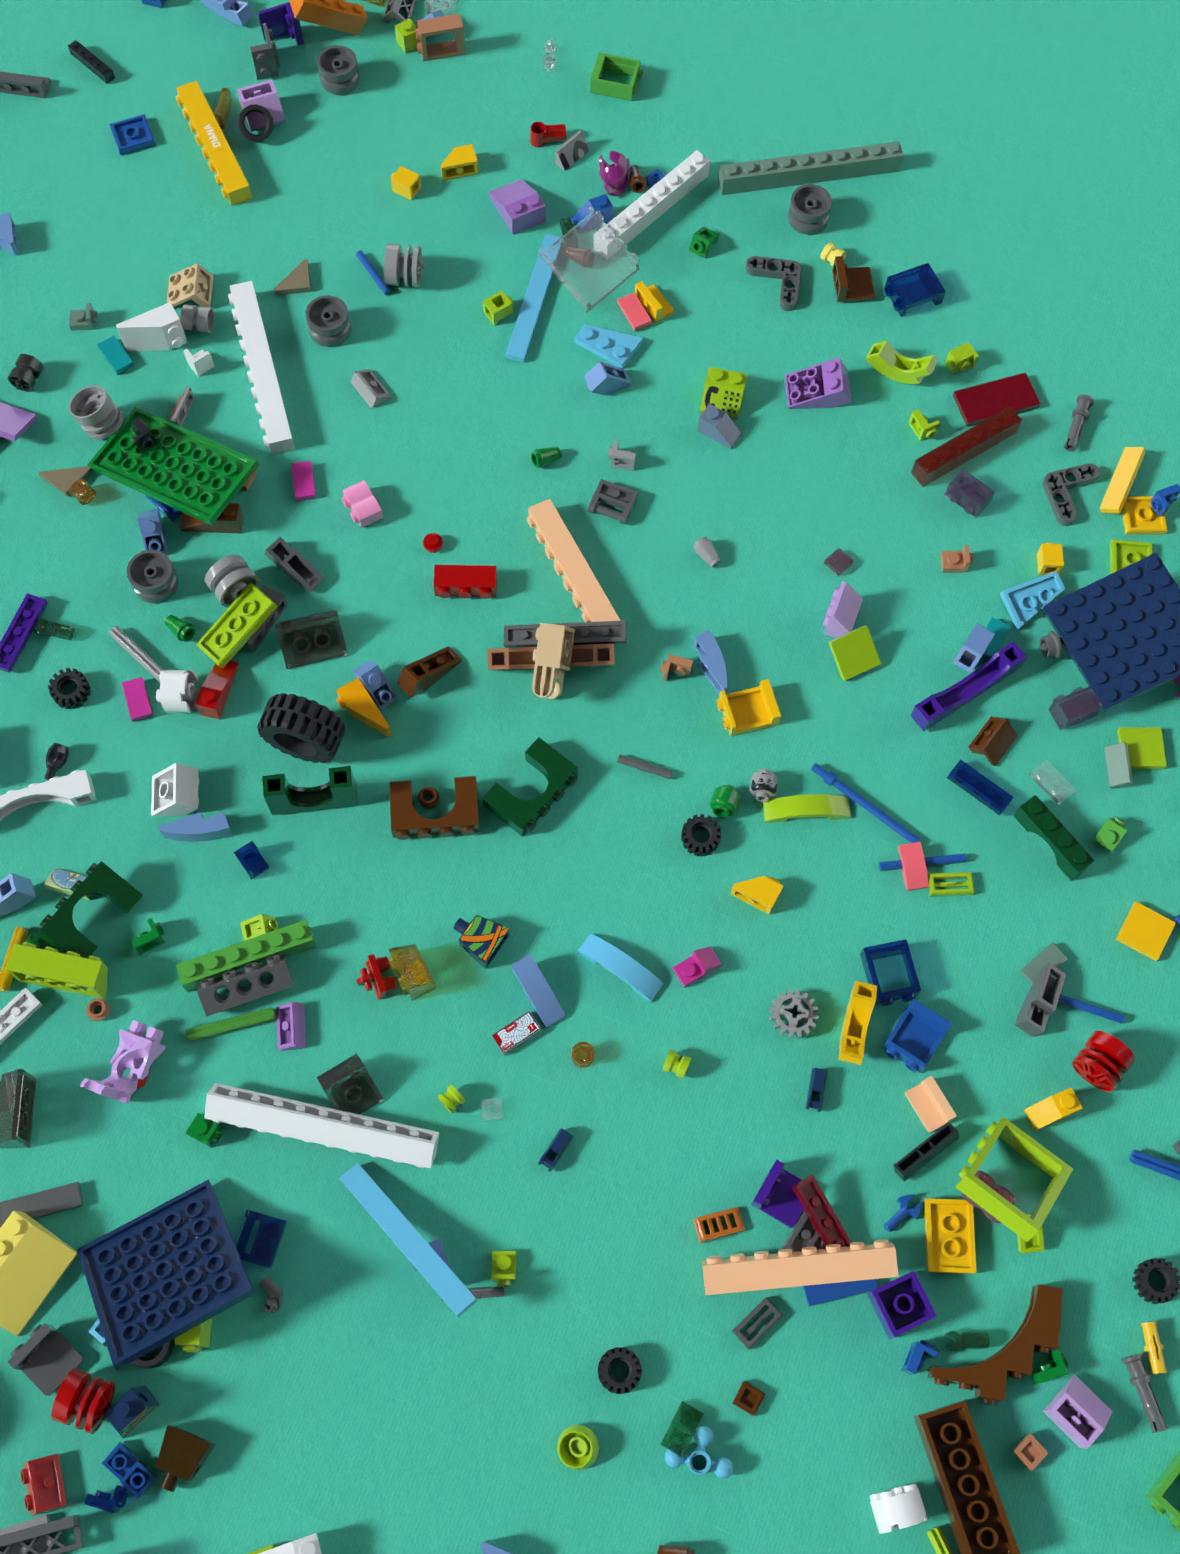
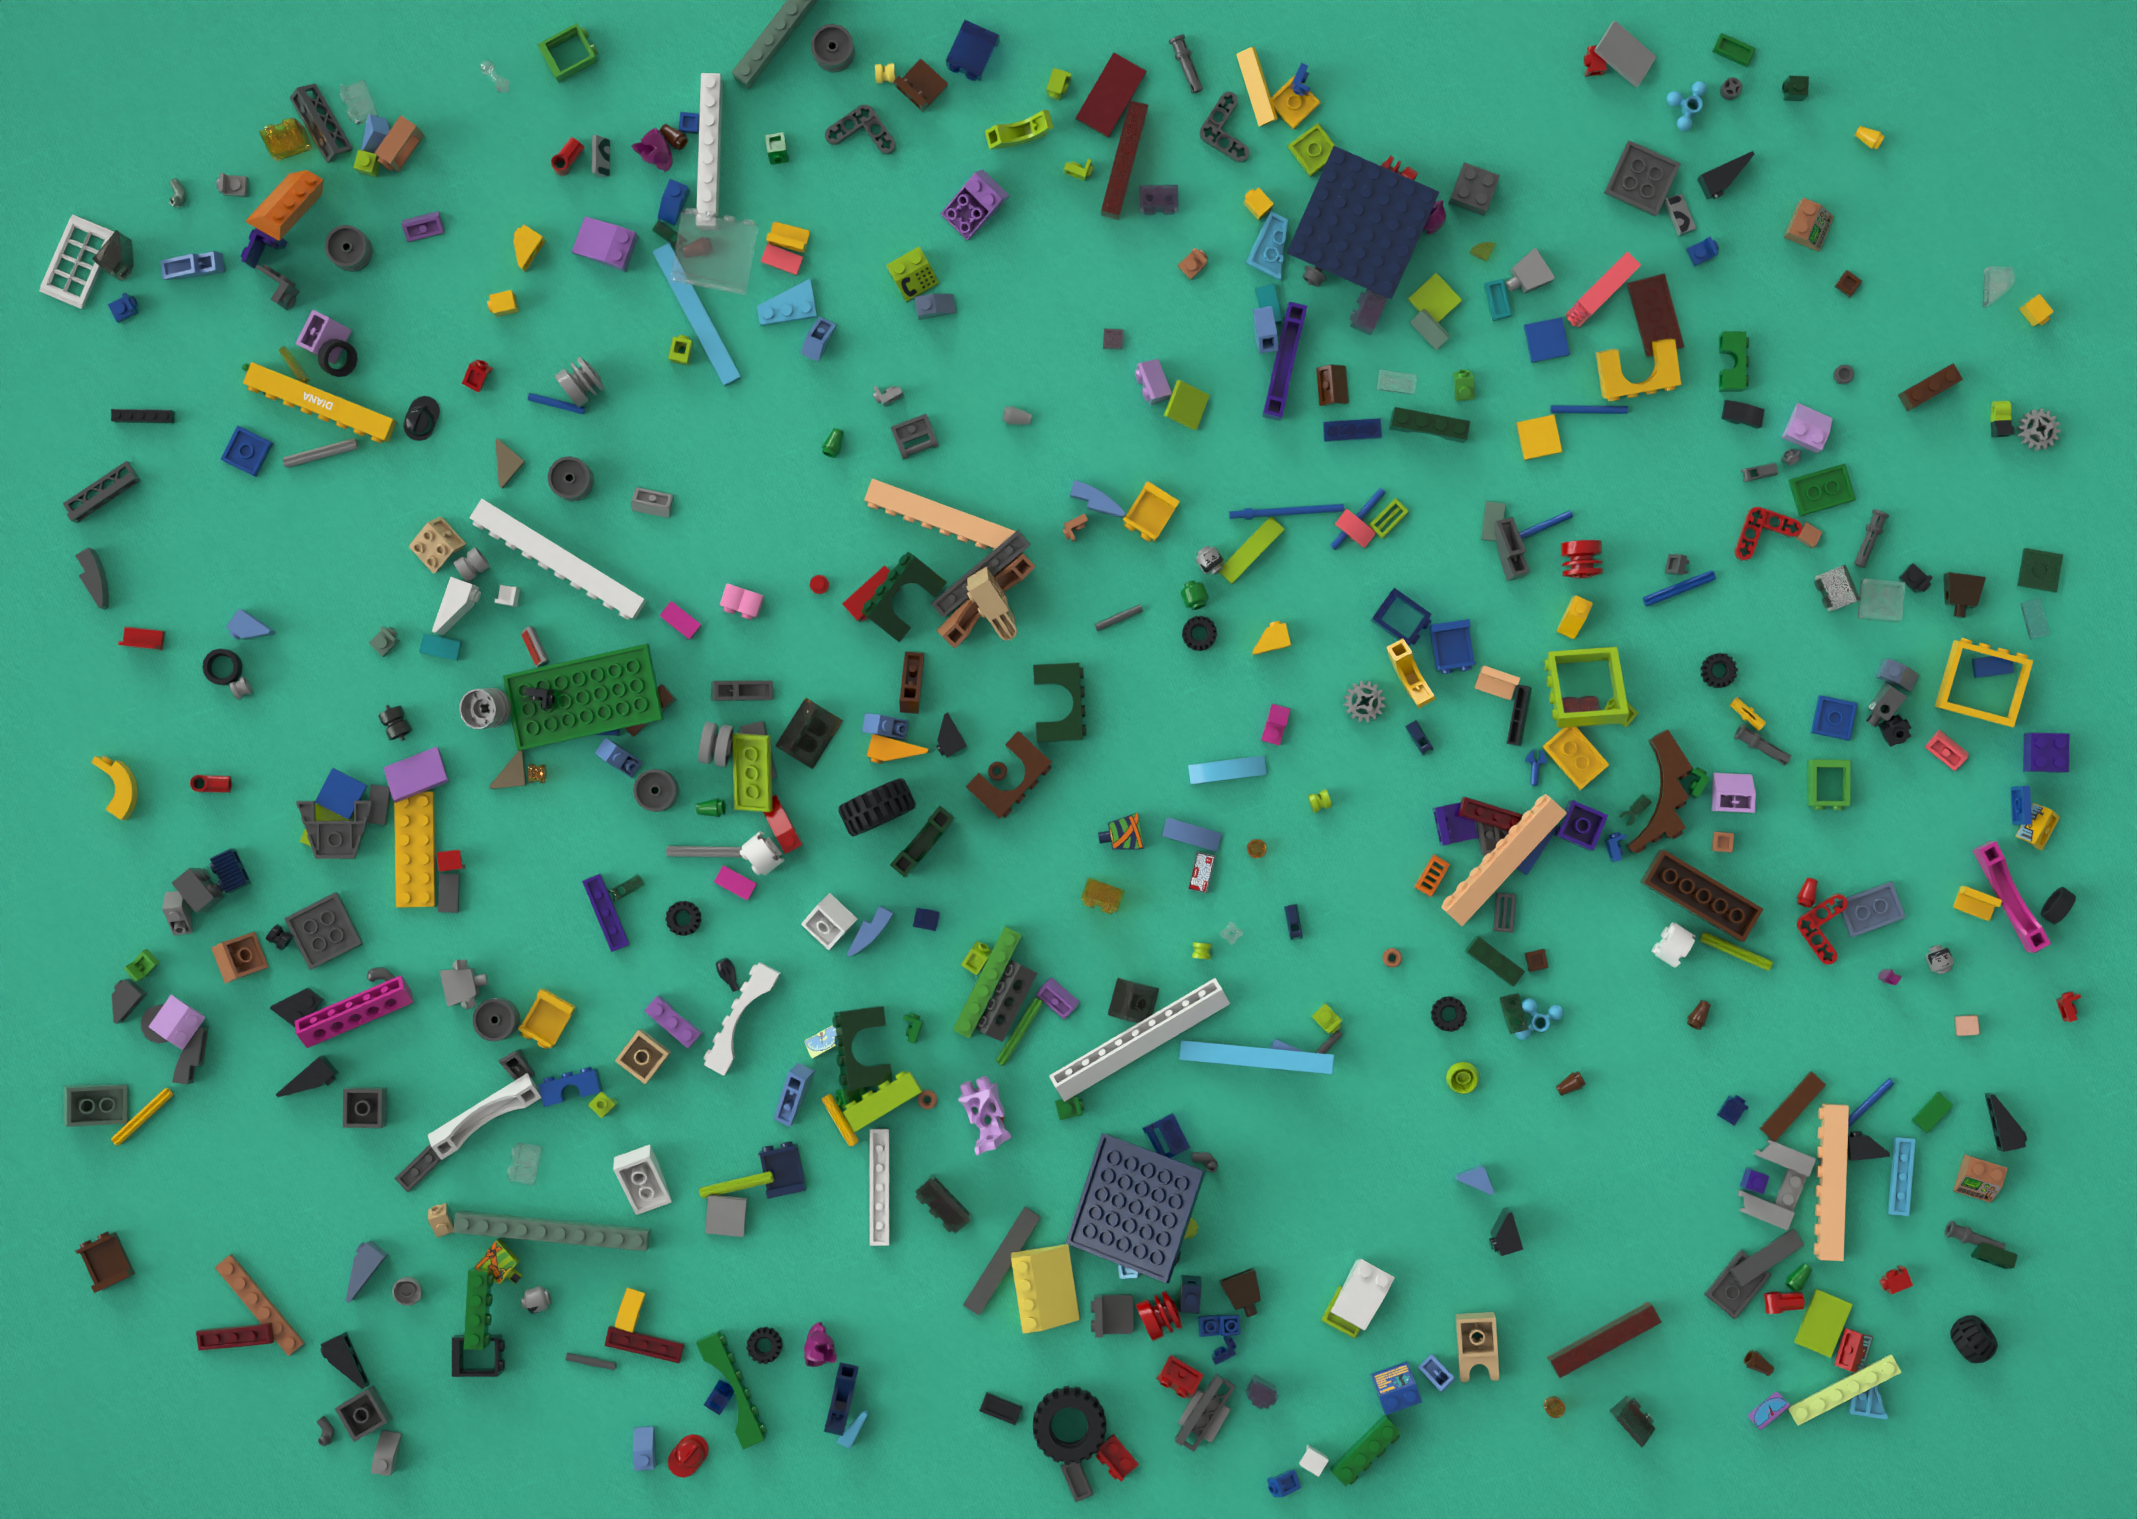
camera: 40 degrees left, 20 degrees up
red hips [356,954,397,1000] -> none
none -> light grey axle [283,438,358,468]
none -> medium lavender slope [401,211,444,242]
none -> black piece [403,396,440,441]
none -> red bracket [462,360,493,393]
none -> dark green arch [860,552,947,643]
none -> black slope [936,712,967,758]
none -> nougat plate [1382,948,1402,967]
none -> dark green arch [1464,936,1525,987]

